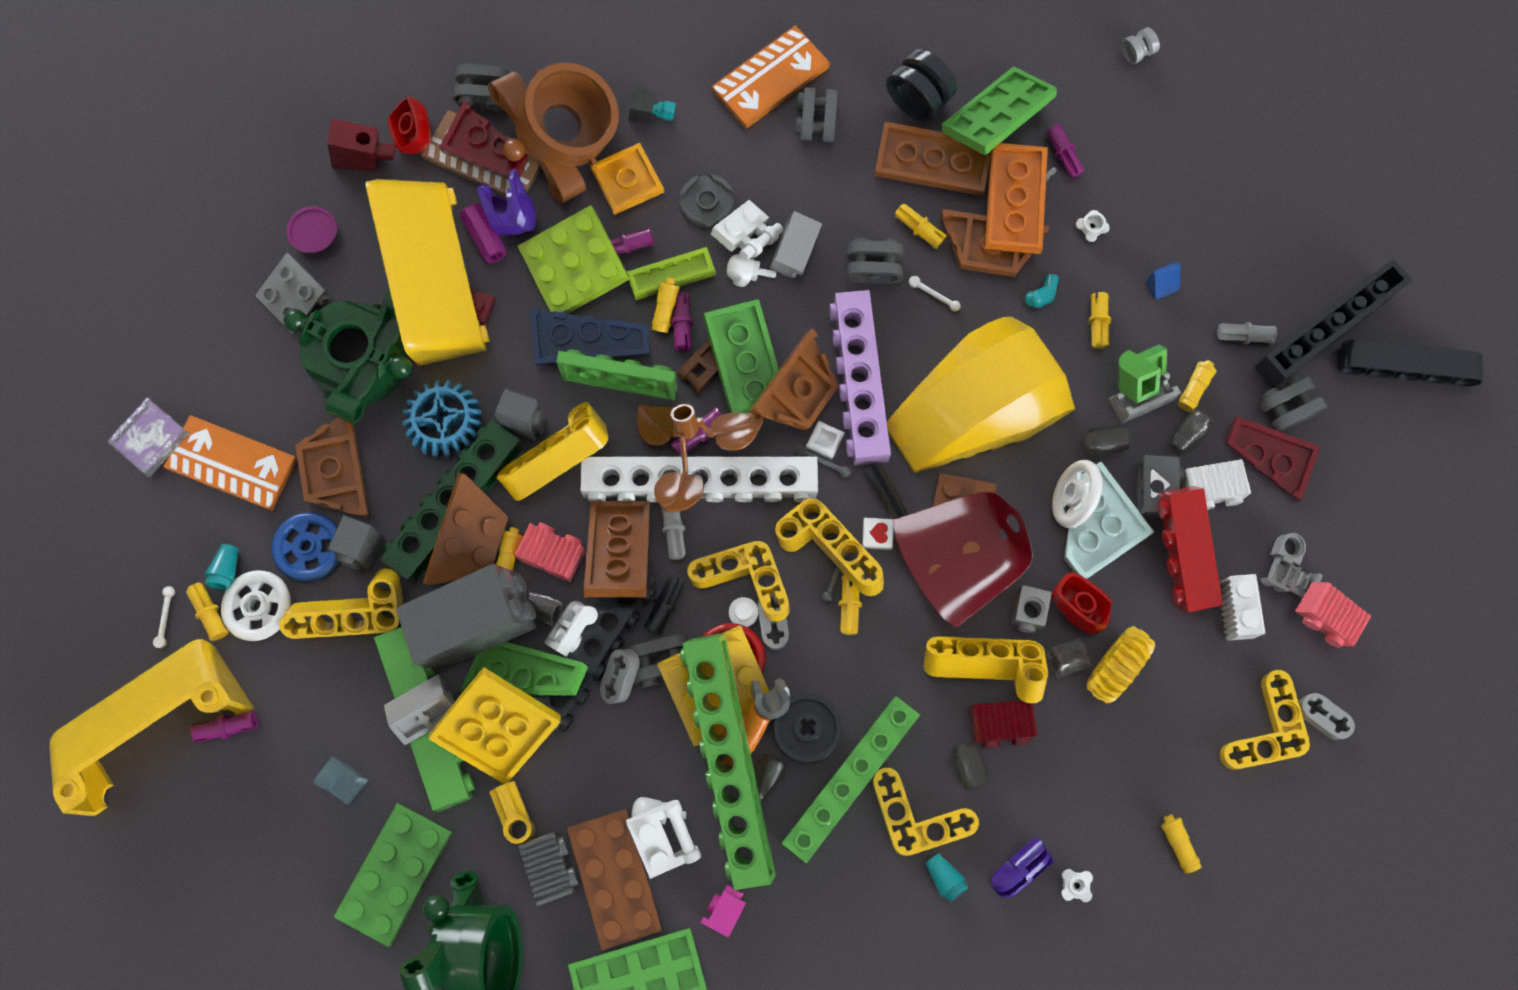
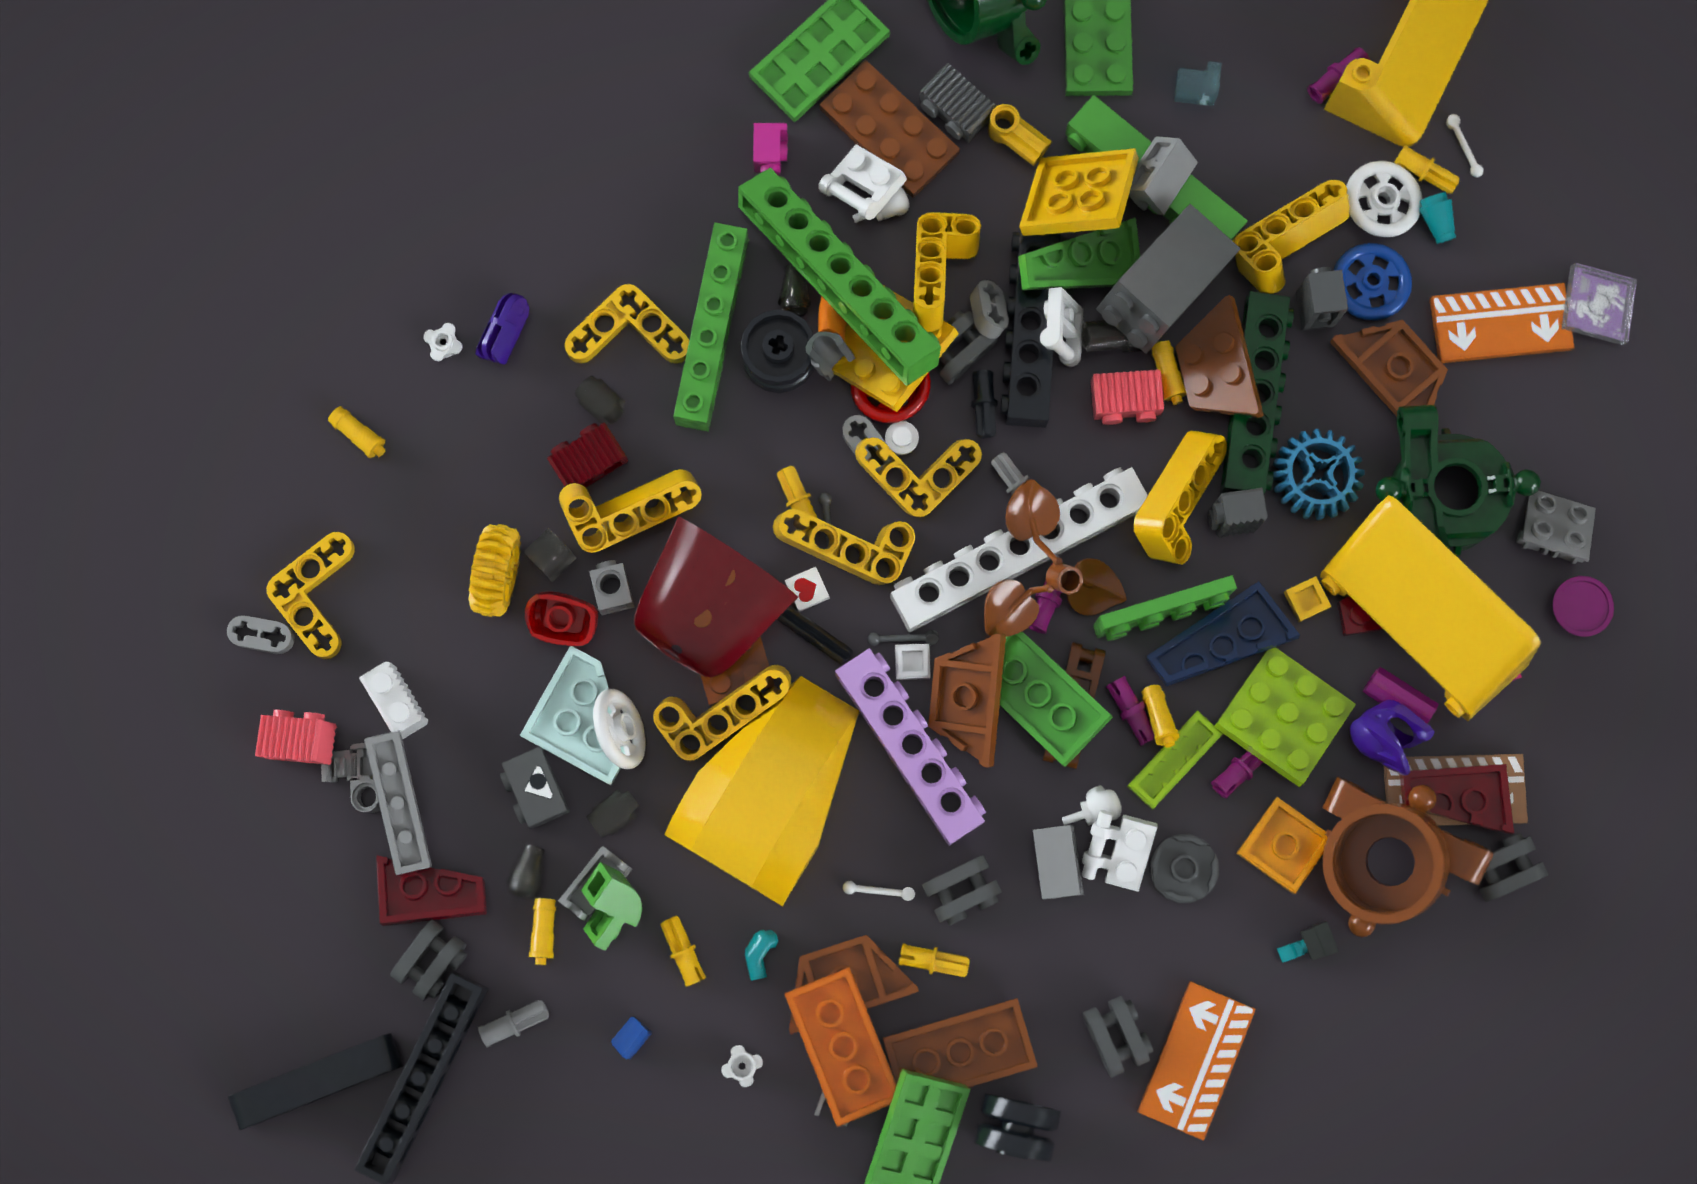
camera: 155 degrees right, 5 degrees up
dark red torso [327,118,396,171] -> none
red piece [387,96,432,155] -> none
dark orange plate [584,501,650,597] -> none
teal cone [925,853,968,903] -> none
magenta axle [1045,124,1084,178] -> none
red brick [1157,486,1223,613] -> none
white brick [1181,459,1251,510] -> none
none -> light grey plate [364,730,432,875]
none -> yellow beam [653,665,791,761]
none -> yellow beam [913,212,981,332]
none -> yellow plate [1283,576,1332,623]

